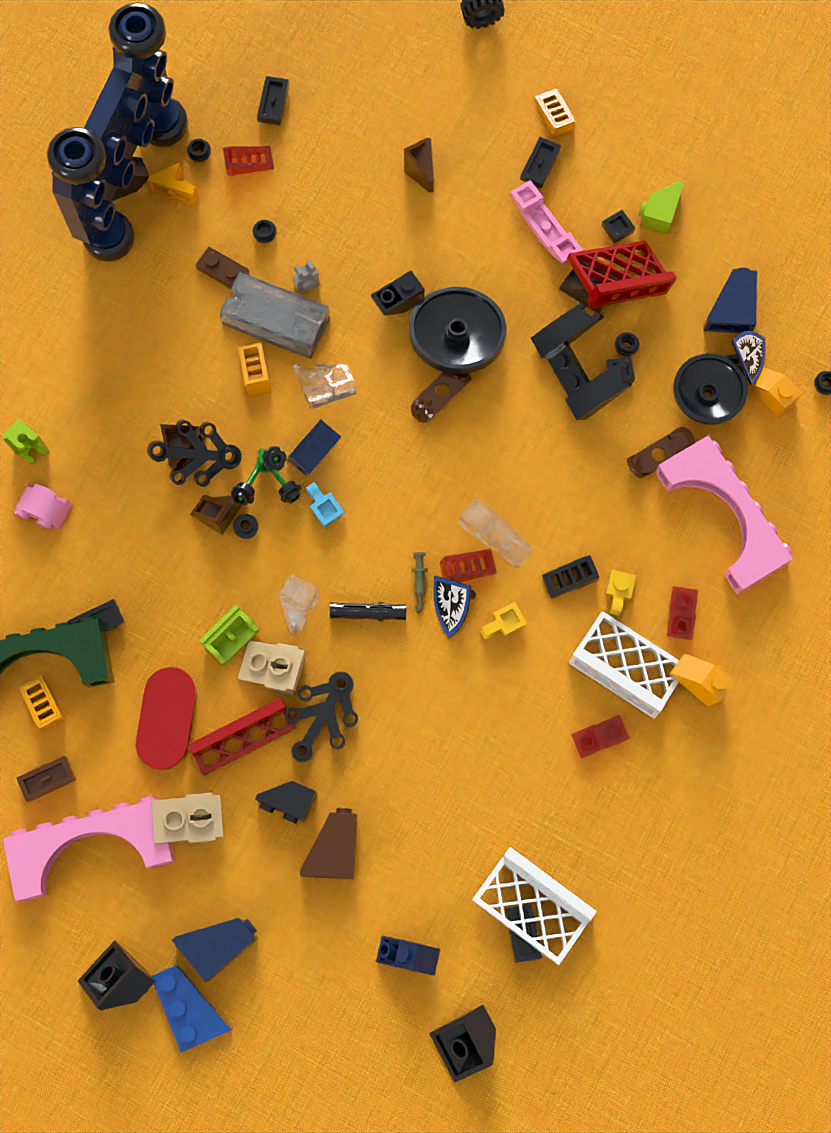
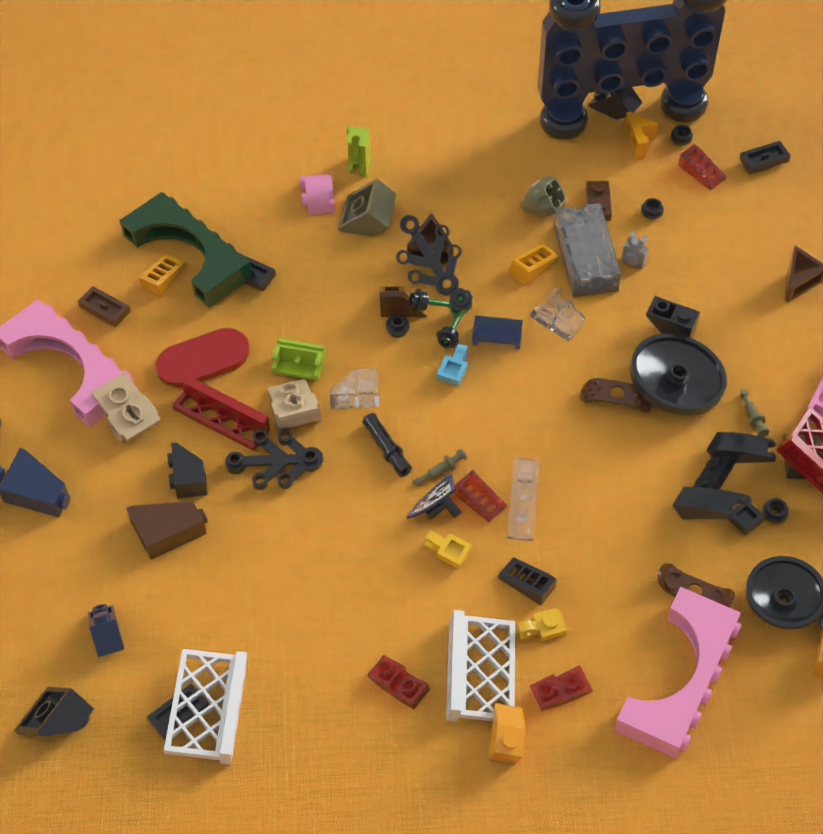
camera: 60 degrees right, 20 degrees down
none -> olive slope [338,179,396,236]
none -> olive piece [520,176,566,216]
none -> olive piece [740,389,770,437]

